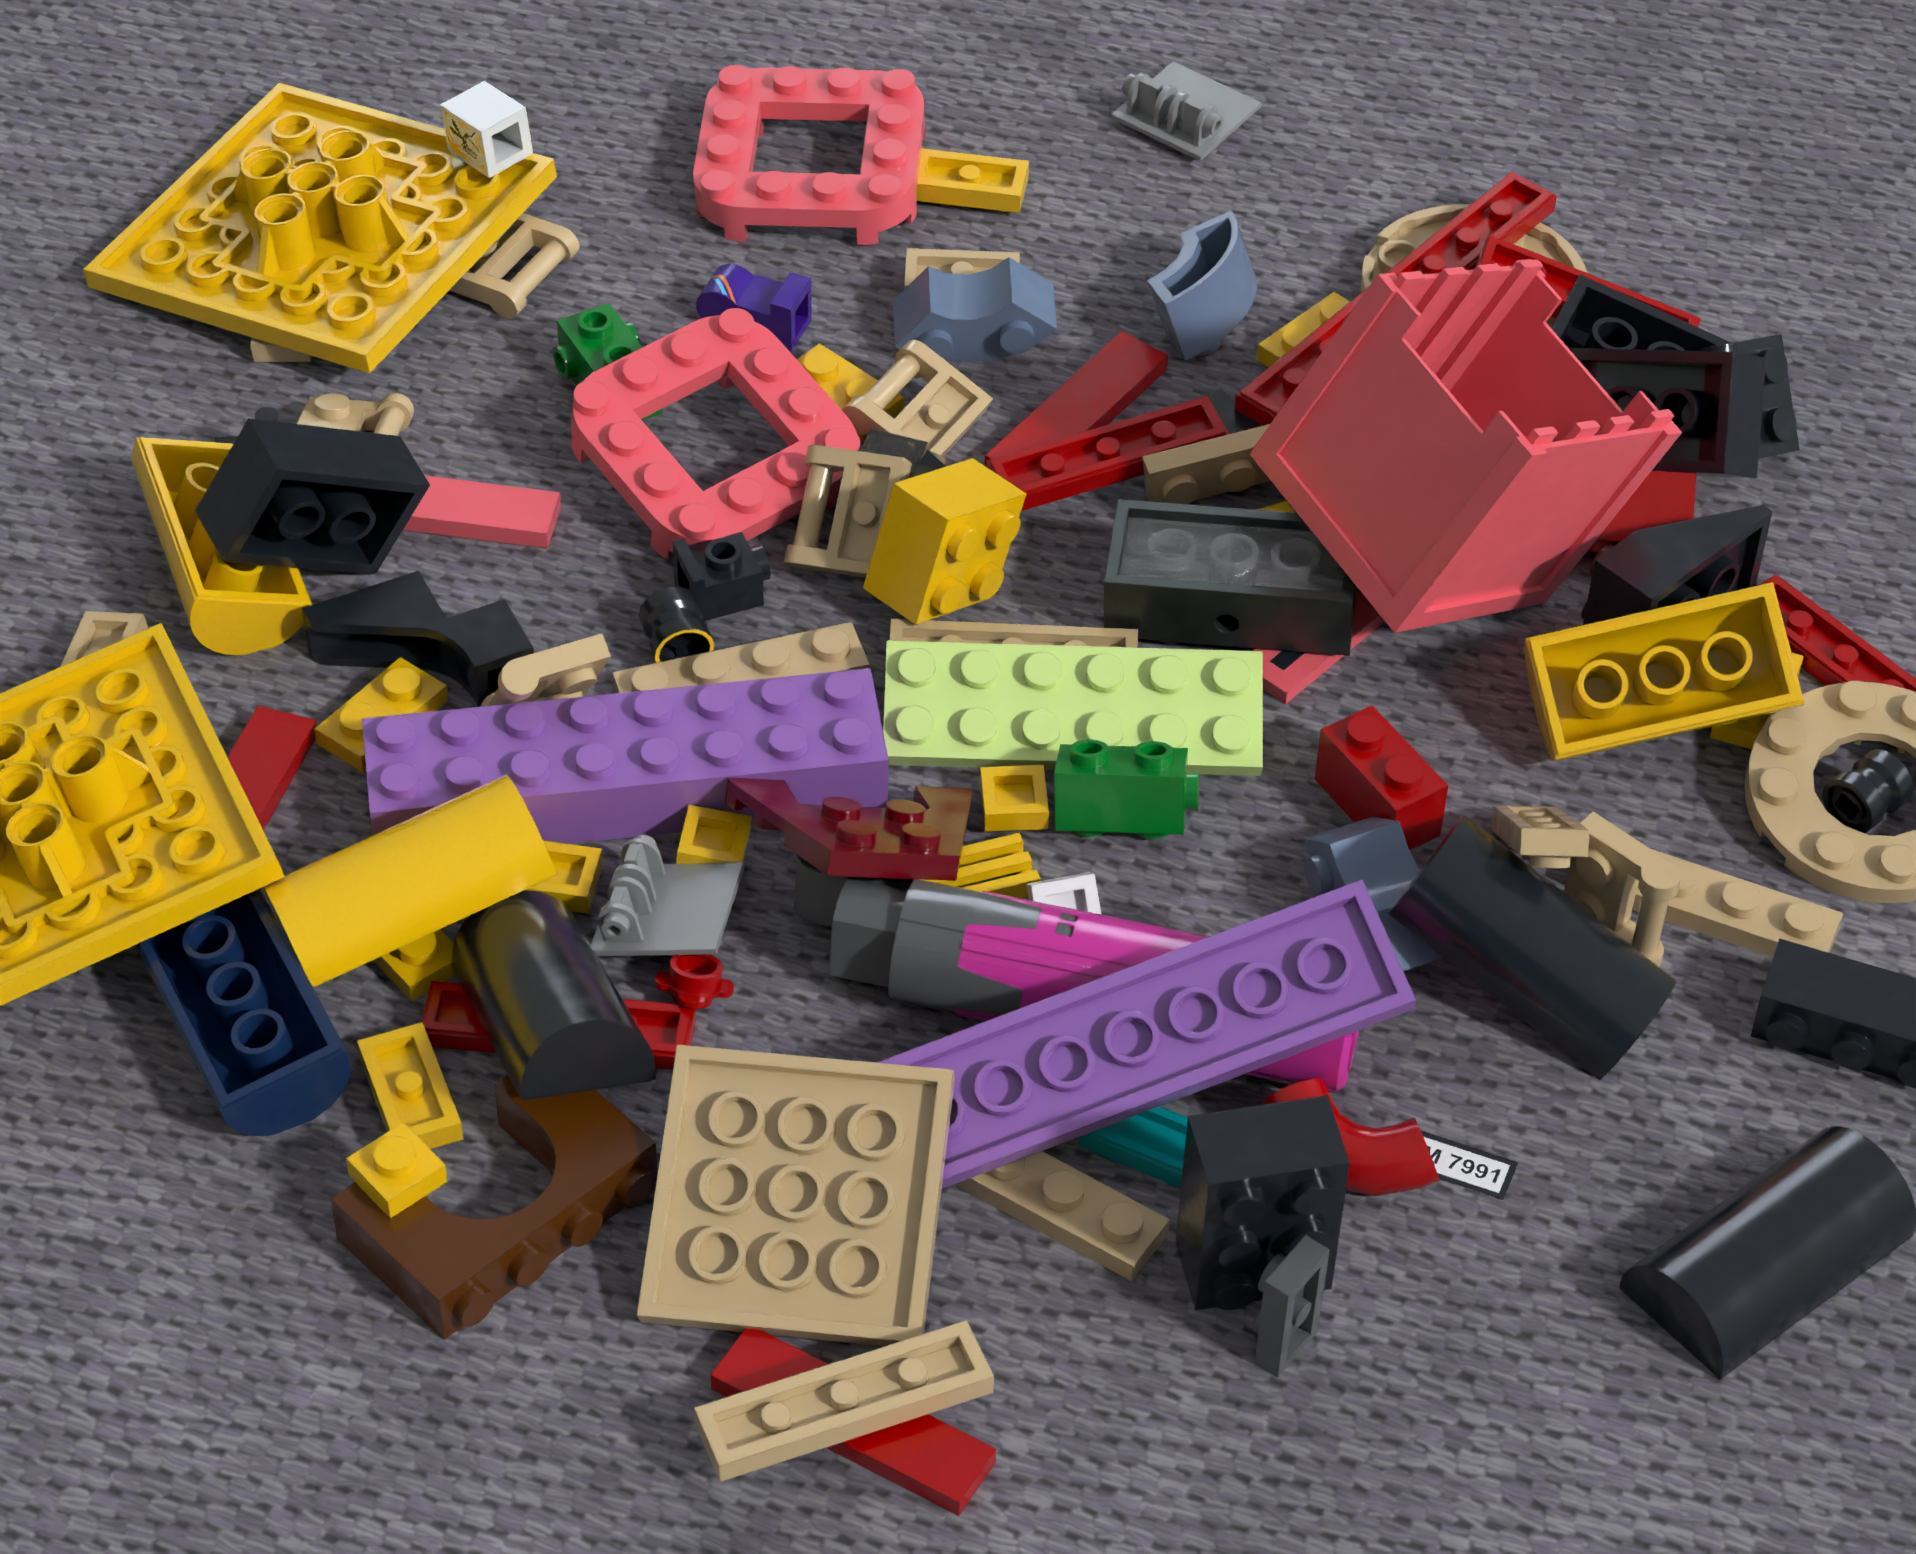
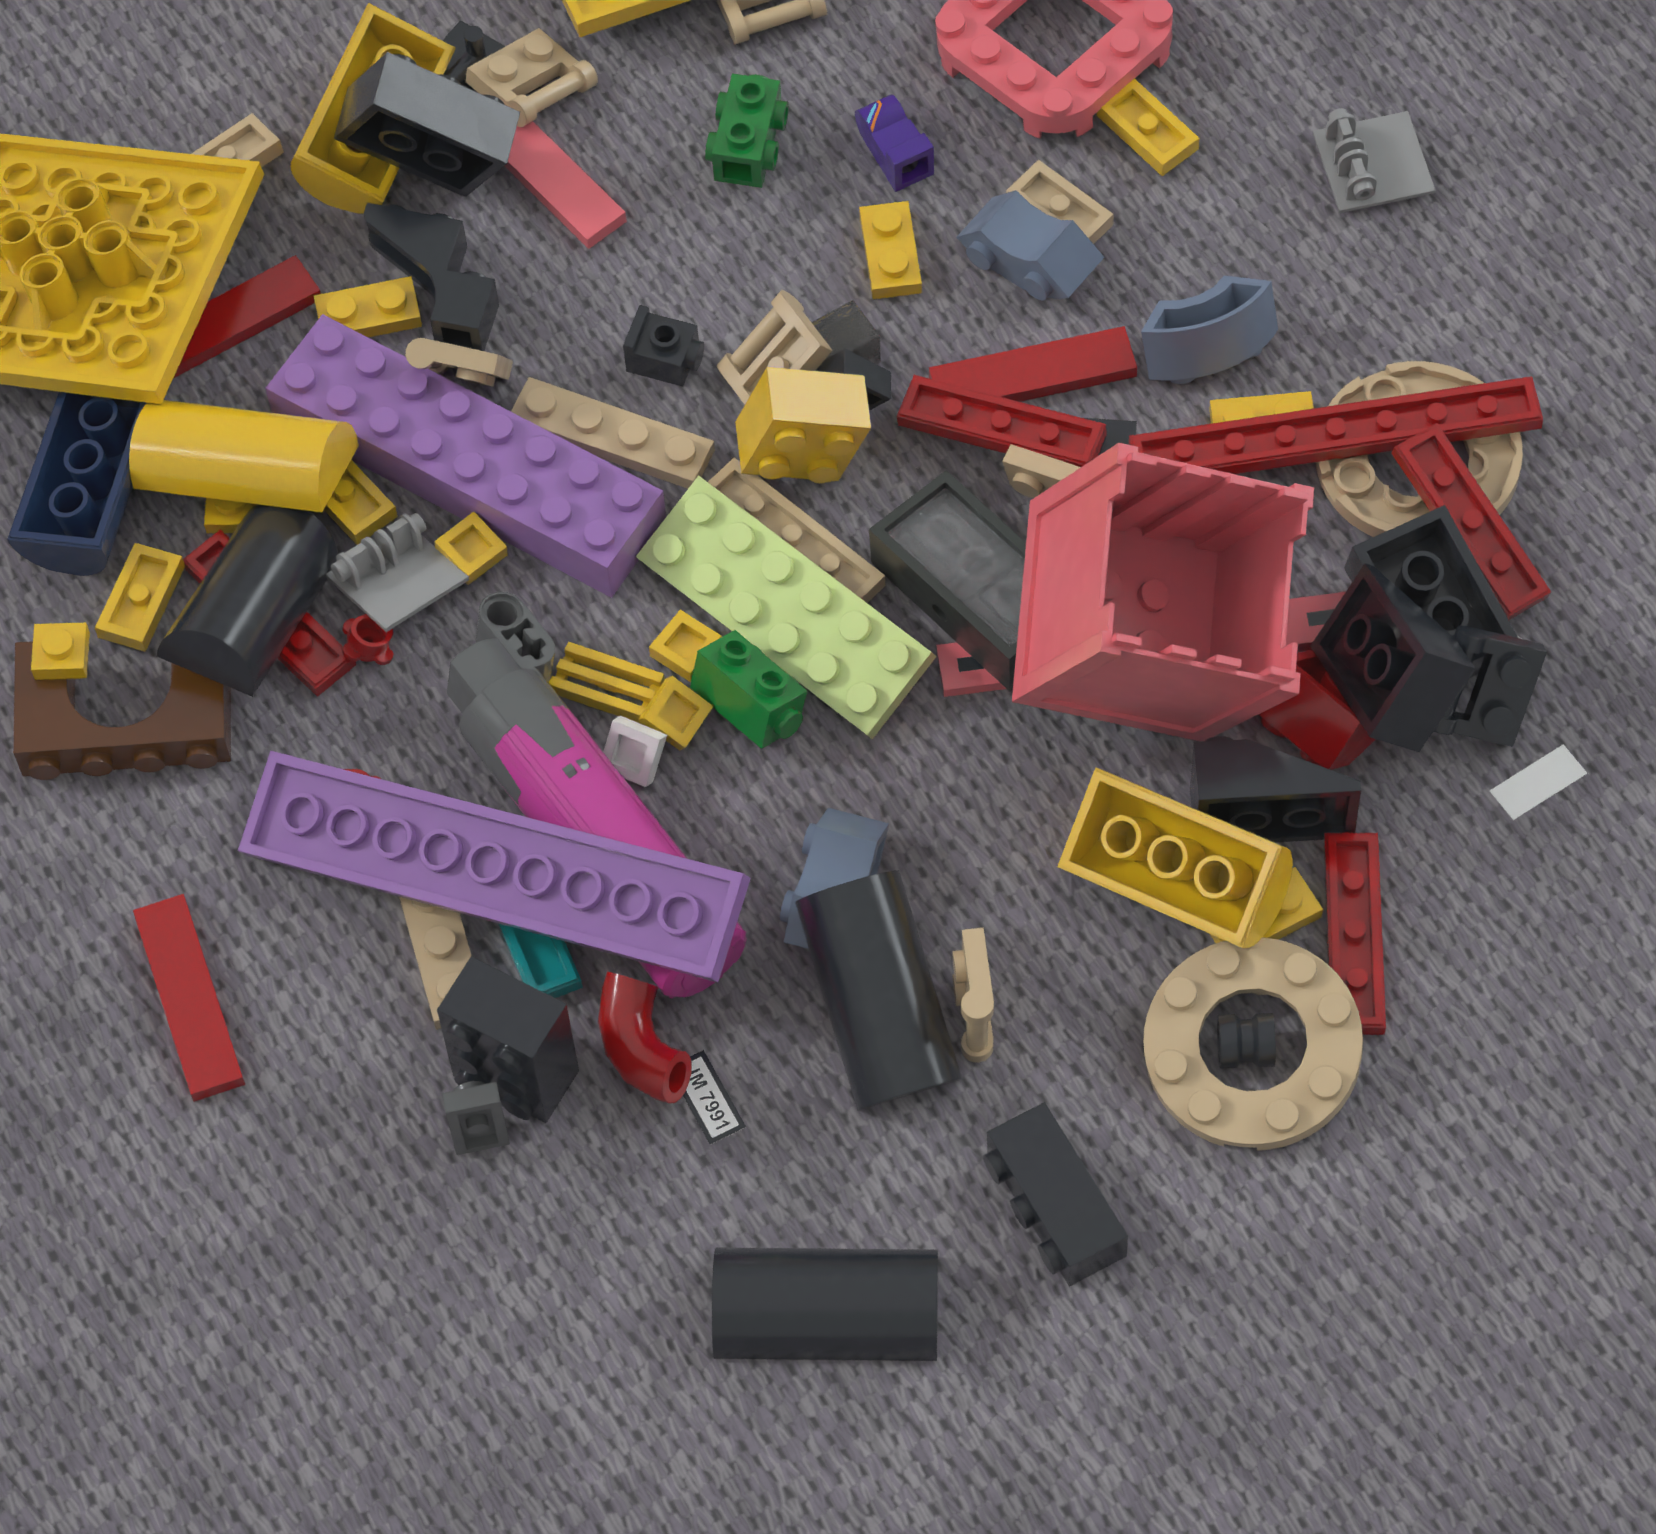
camera: 45 degrees right, 15 degrees up
coral plate [571,308,860,559] -> none
tan plate [637,1045,955,1346] -> none
black wheel [639,587,715,663] -> none
tan plate [694,1320,994,1482] -> none
dark red wing [725,778,973,881] -> none
tan plate [842,340,994,470] -> none
red brick [1314,705,1448,850] -> none
tan plate [1492,805,1589,868] -> none
tan plate [1632,849,1843,957] -> none
none -> yellow plate [638,676,713,751]
none -> white sticker [1490,744,1587,820]

